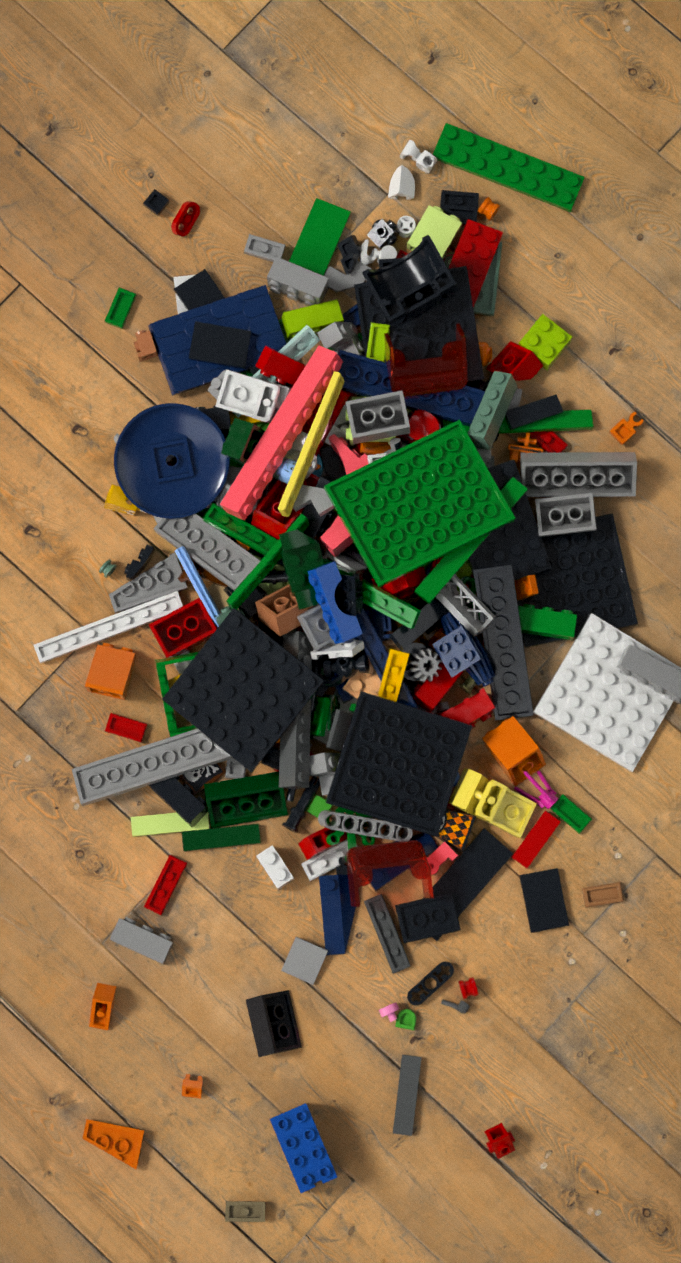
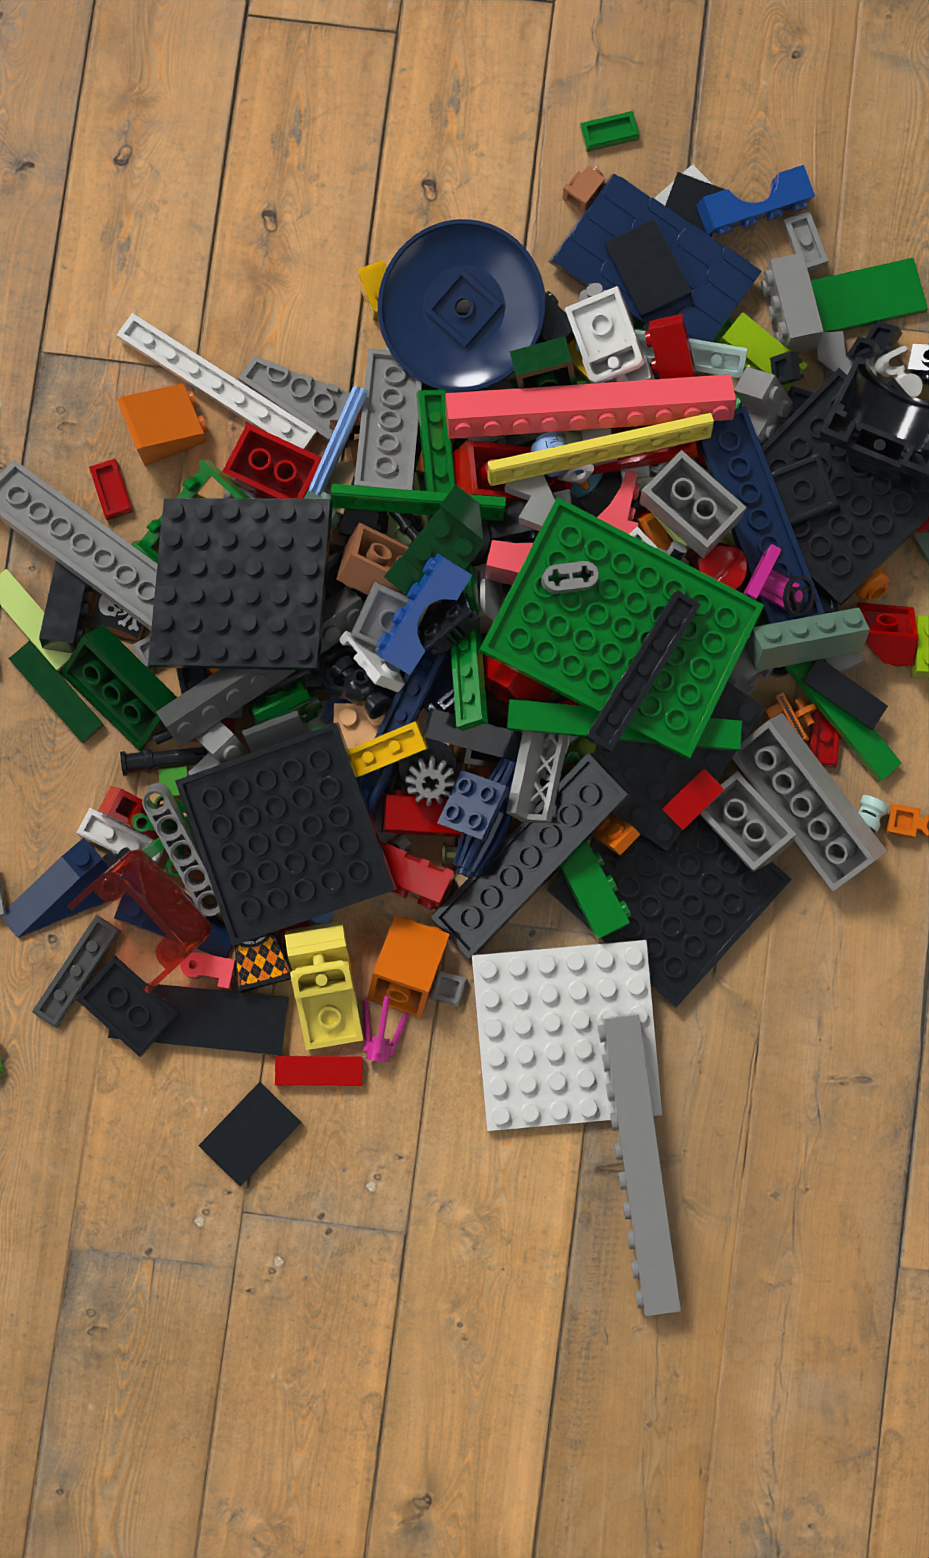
camera: 55 degrees right, 0 degrees up
sand green bush [99,559,117,578] -> none
black slope [124,545,155,581] -> none
black plate [143,189,170,216] -> none
red plate [171,201,200,237] -> none
white brick [256,845,294,890] -> none
lime tile [366,323,390,362] -> none
clear red windscreen [384,324,467,397] -> none
black beam [407,962,454,1006] -> none
dark grey hand [441,1000,470,1014] -> none
red wheel [458,977,479,1000] -> none
green tile [550,794,592,834] -> none
medium nougat tile [582,882,624,908] -> none
none -> light grey tile [431,970,467,1007]
none -> light grey beam [541,561,598,594]
none -> black plate [584,589,701,753]
none -> red tile [662,768,725,830]
none -> blue arch [696,165,815,237]
none -> dark pink piece [743,544,815,617]
none -> black tile [770,351,804,386]
none -> light aqua wheel [858,795,889,833]

